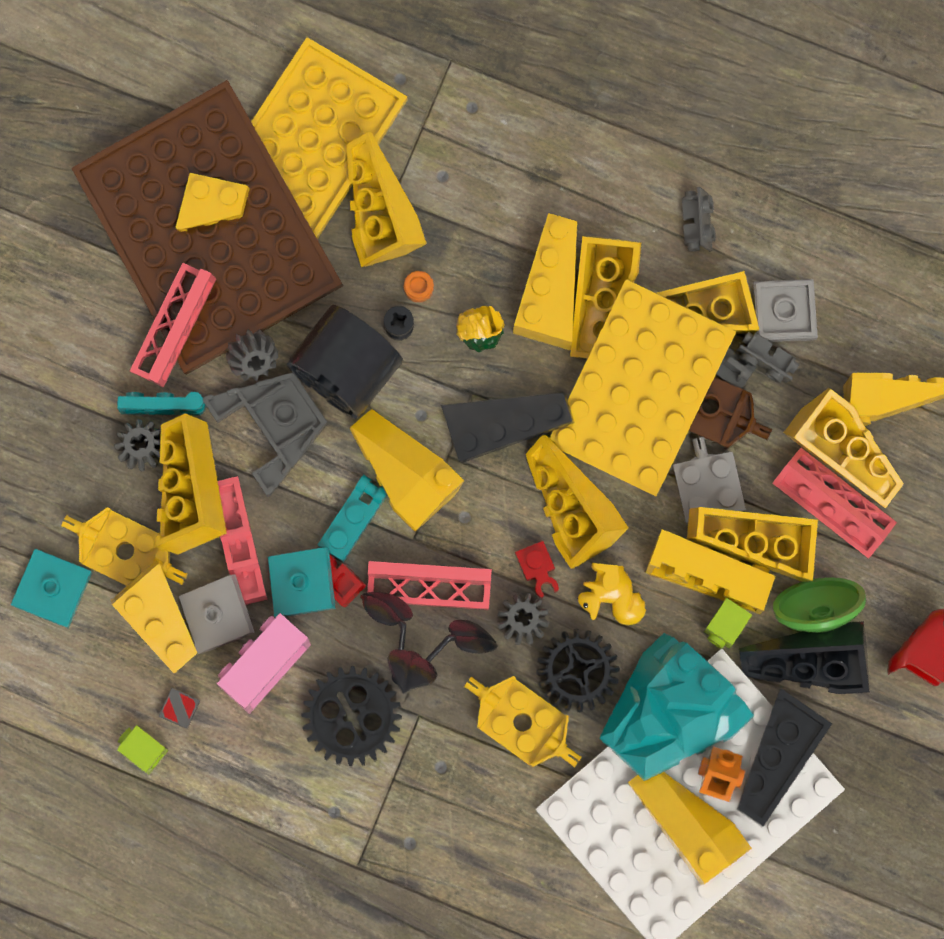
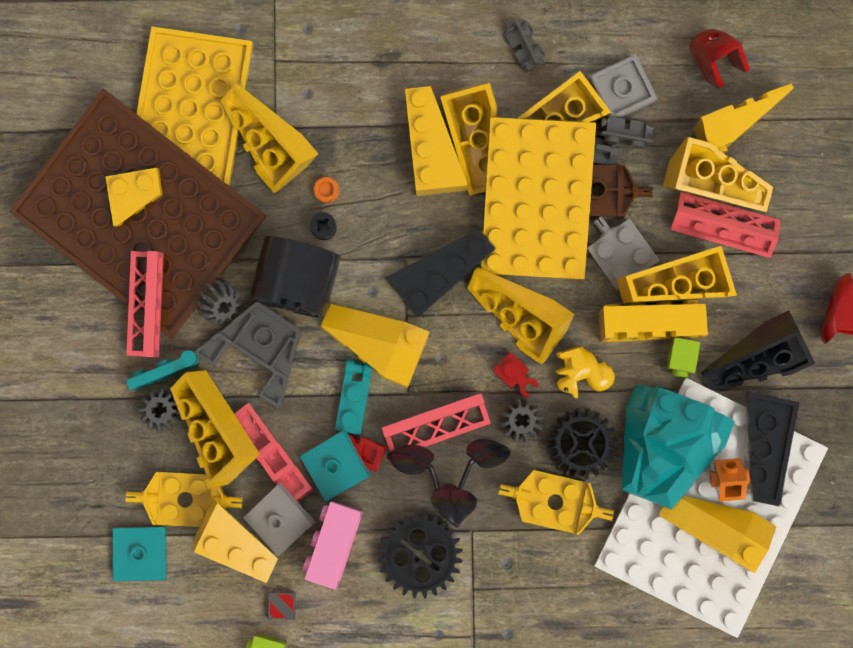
camera: 15 degrees left, 5 degrees up
yellow piece [456,306,505,352] -> none
bright green dish [773,577,866,633] -> none
none -> red piece [690,28,750,88]

